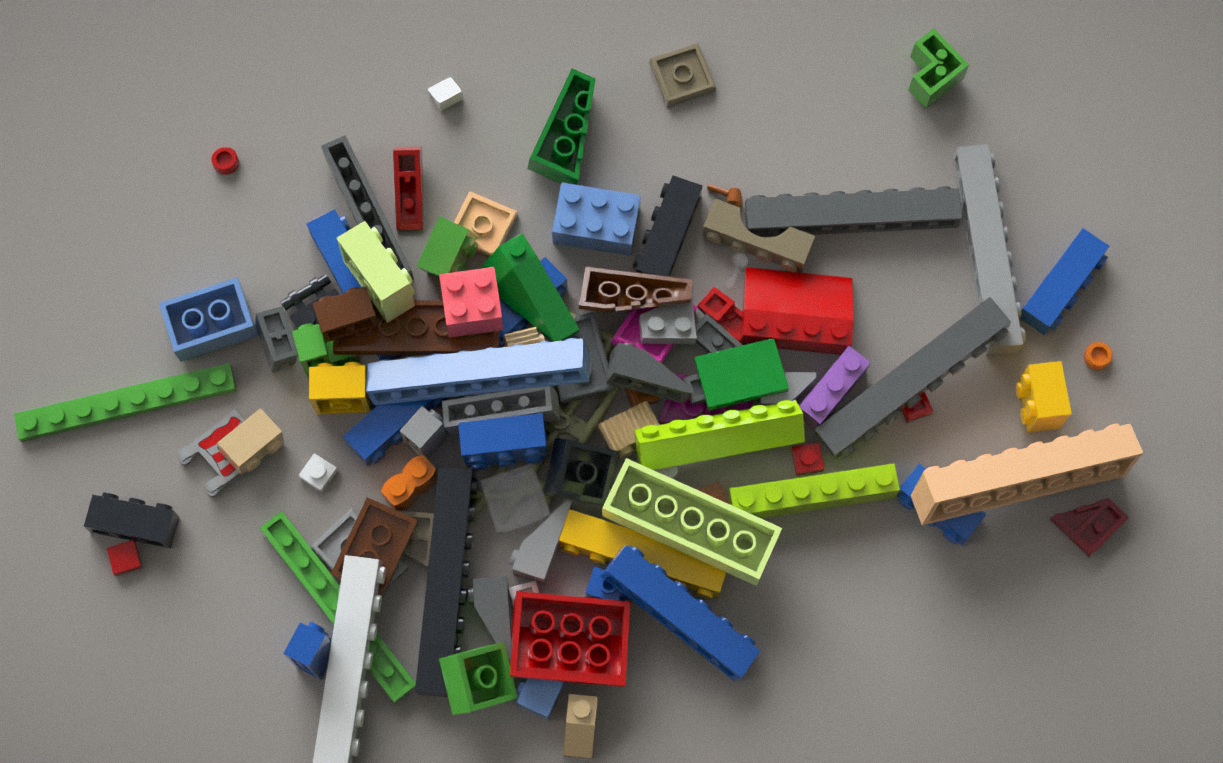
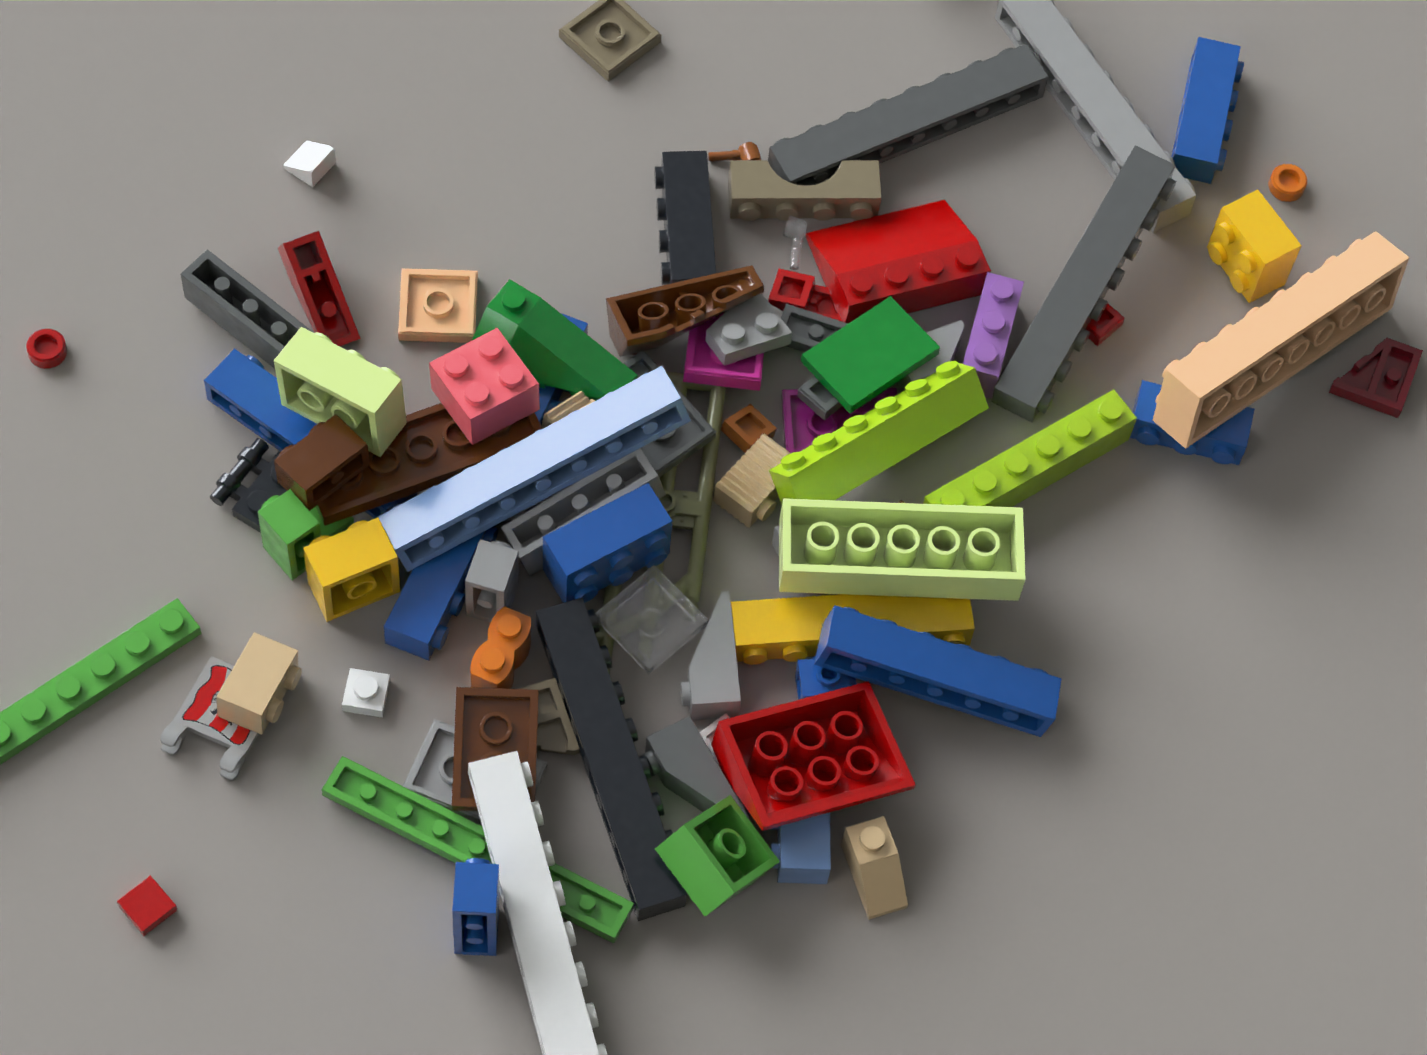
camera: 30 degrees left, 10 degrees down
black brick [84,492,179,549] -> none
medium blue brick [159,277,258,362] -> none
dark grey hinge [255,306,299,373] -> none
bright green brick [416,216,478,279] -> none
green wedge [527,68,596,185] -> none
black brick [543,438,618,505] -> none
medium blue brick [552,183,641,256] -> none
dark grey slope [606,343,693,404] -> none
red plate [791,442,825,476] -> none

